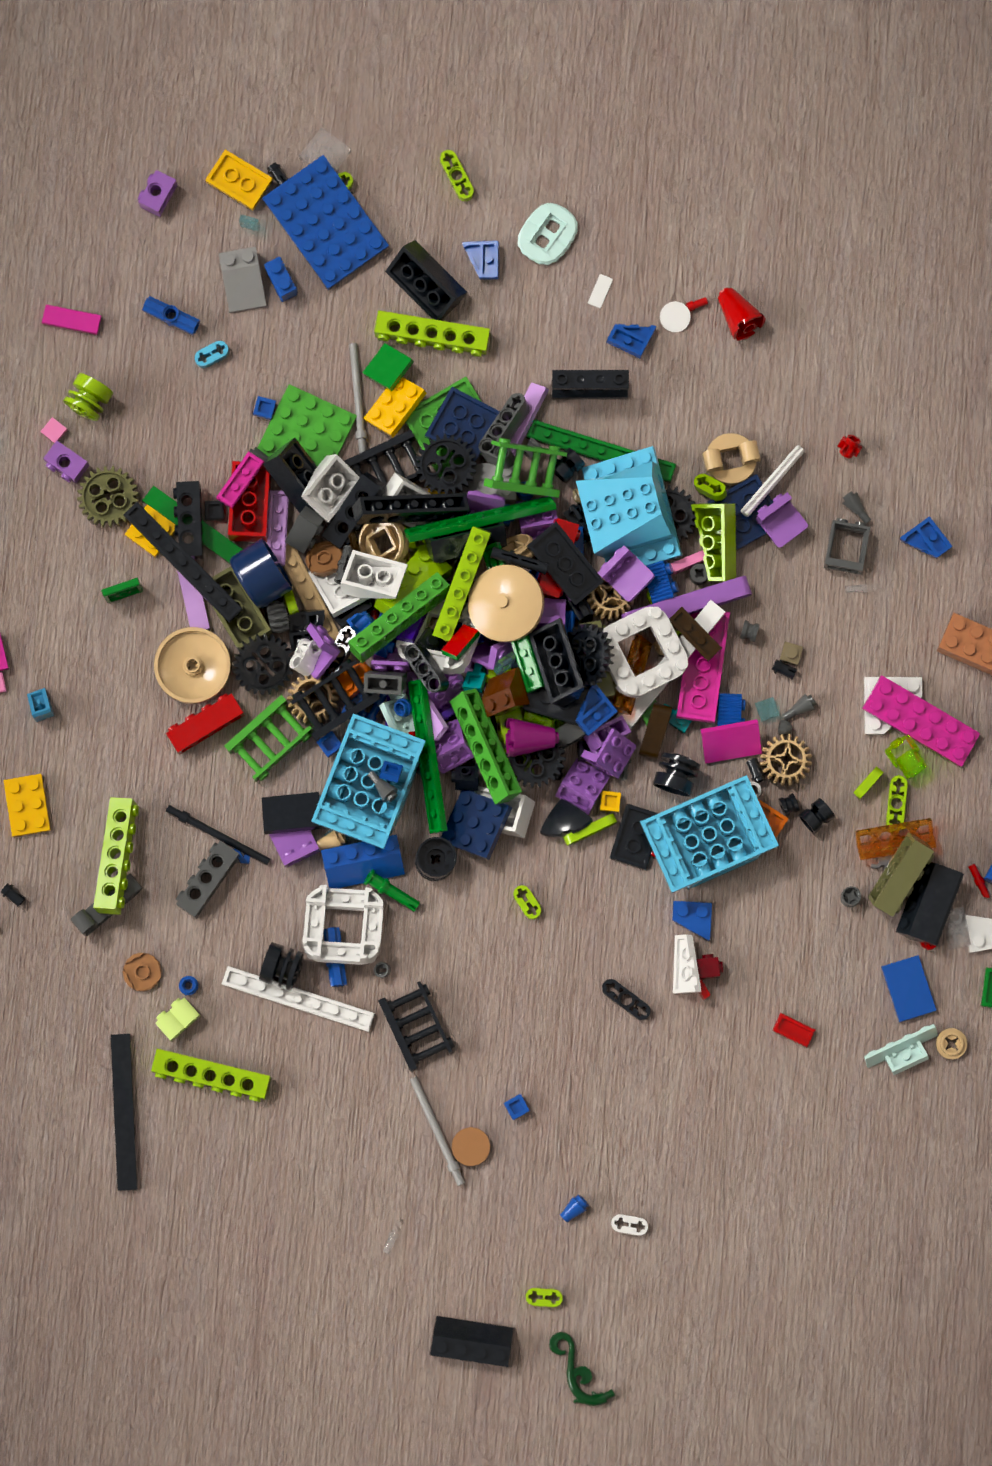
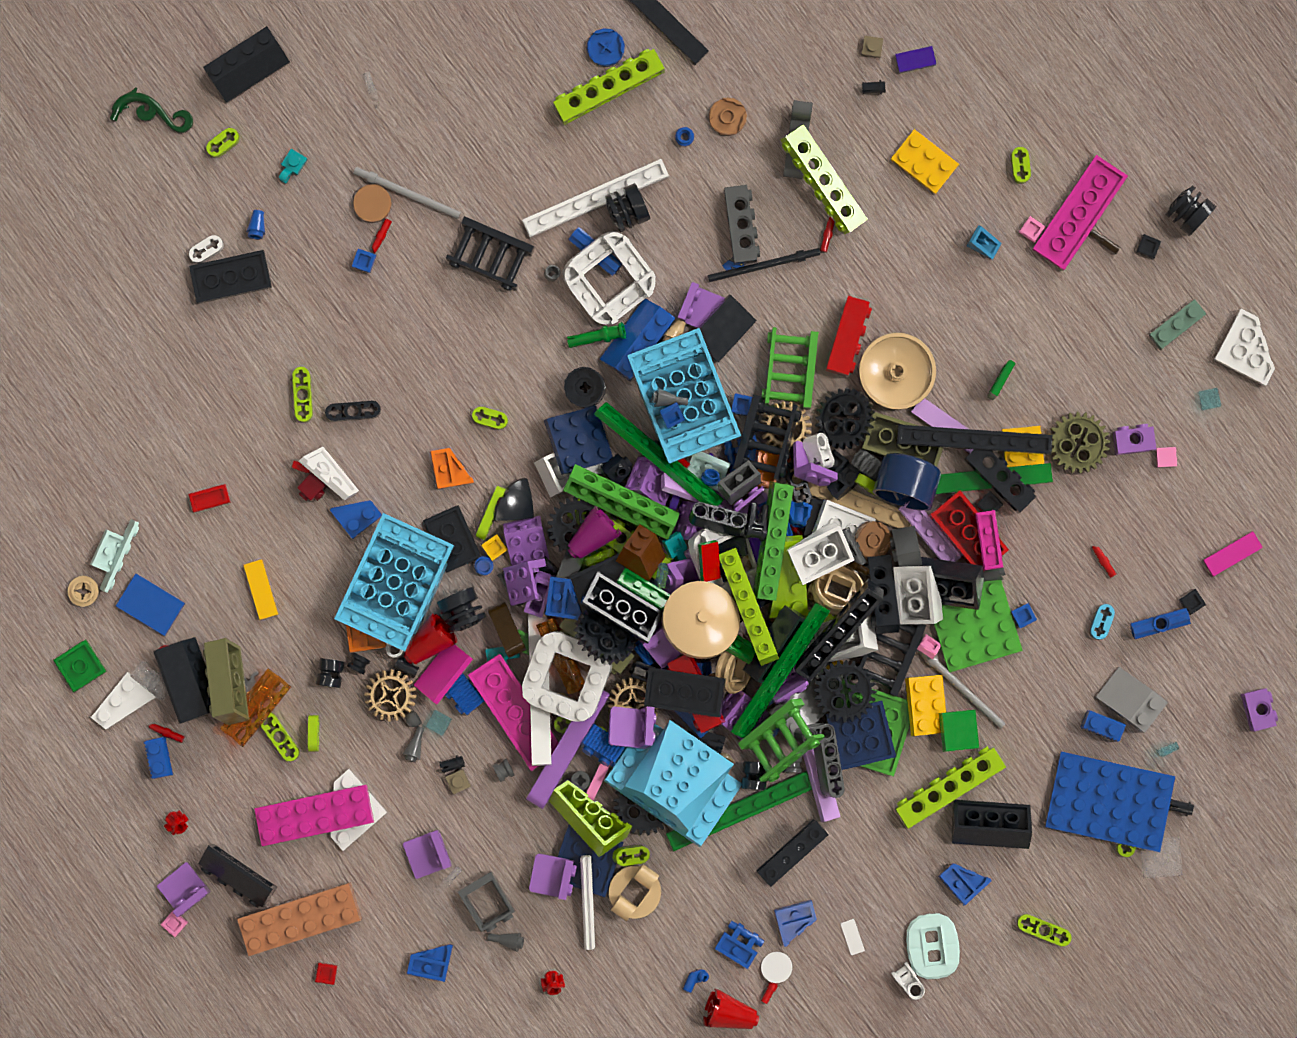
camera: 135 degrees right, 5 degrees up
lime wheel [63,373,113,421] -> none
yellowish green brick [155,998,200,1042] -> none
yellow plate [205,149,273,211] -> none
black pin [490,546,549,575] -> none
dark brown plate [669,607,722,661] -> none
dark grey wheel [840,886,861,908] -> none
clear neon green piece [885,734,928,780] -> none
none -> black plate [189,250,272,304]
none -> yellow tile [244,559,279,620]
none -> teal plate [278,149,308,184]
none -> lime beam [292,367,313,423]
none -> red piece [371,218,392,254]
none -> medium lavender bracket [403,829,452,879]
none -> red cone [404,613,458,664]
none -> orange wing [430,448,474,489]
none -> blue plate [474,556,494,575]
none -> blue tile [587,28,625,67]
none -> blue arm [683,969,709,993]
none -> blue plate [715,920,764,969]
none -> black piece [744,502,769,541]
none -> red piece [820,217,835,253]
none -> white piece [891,962,925,1000]
none -> bright pink tile [917,634,941,659]
none -> red piece [1092,546,1117,578]
none -> black tile [1179,589,1206,615]

